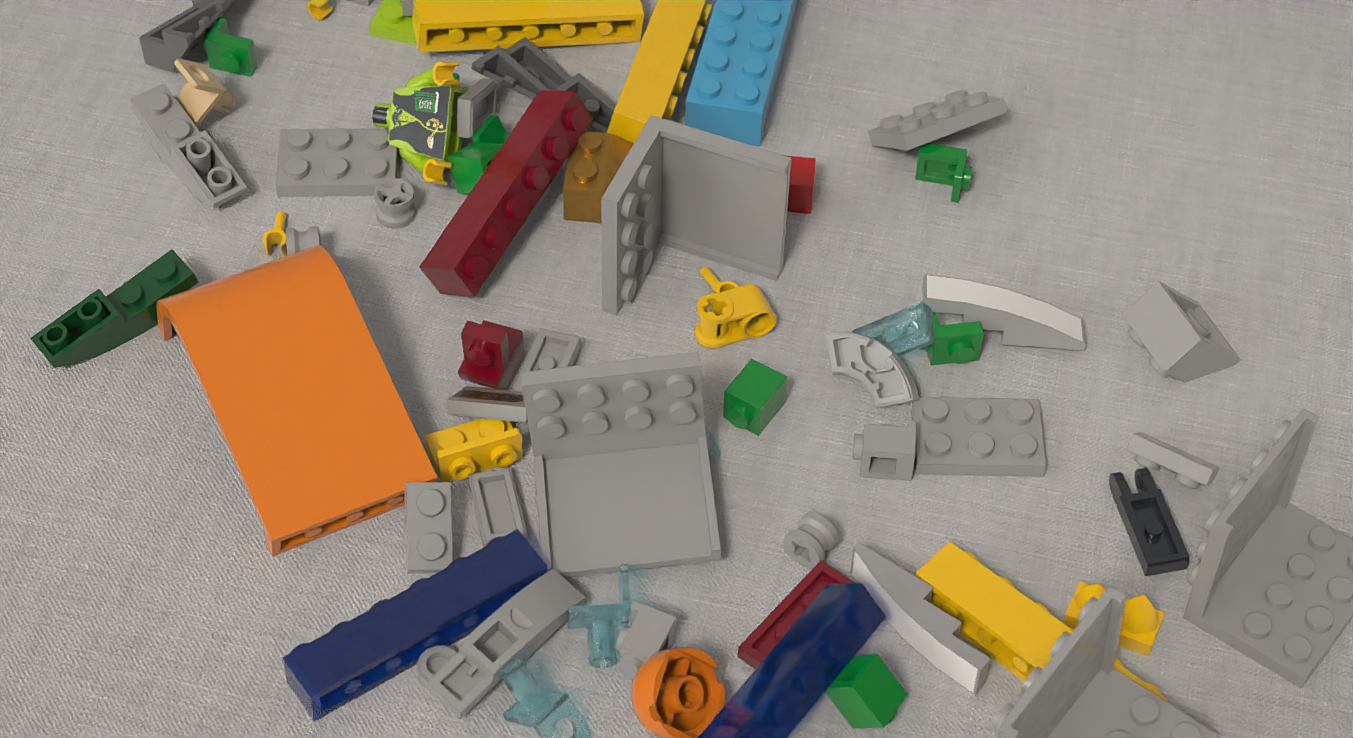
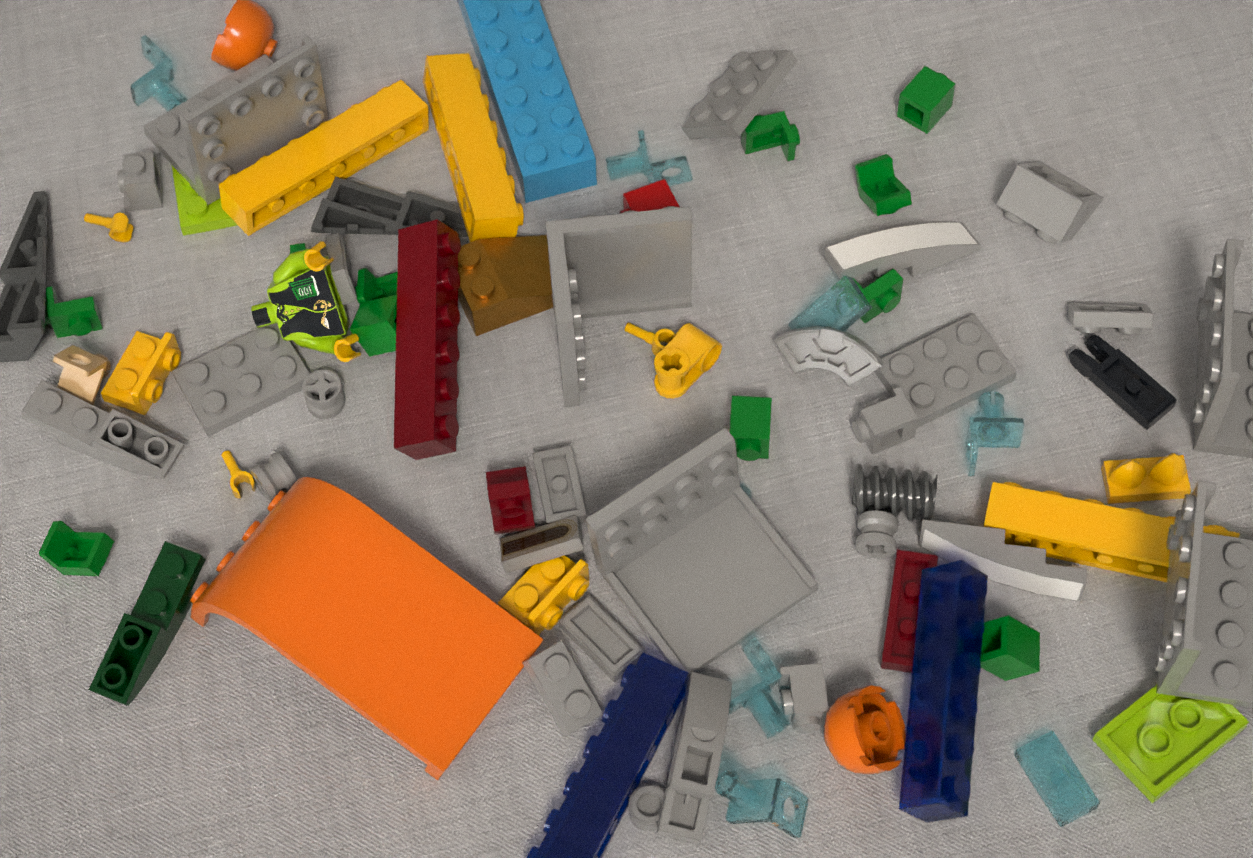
camera: 25 degrees left, 10 degrees up
none -> green bracket [39,521,114,576]
none -> yellow bracket [101,331,181,416]
none -> clear light blue bracket [606,130,693,186]
none -> dark grey piece [852,464,938,521]
none -> green bracket [855,154,912,216]
none -> green brick [897,66,956,134]
none -> clear light blue bracket [966,392,1024,477]

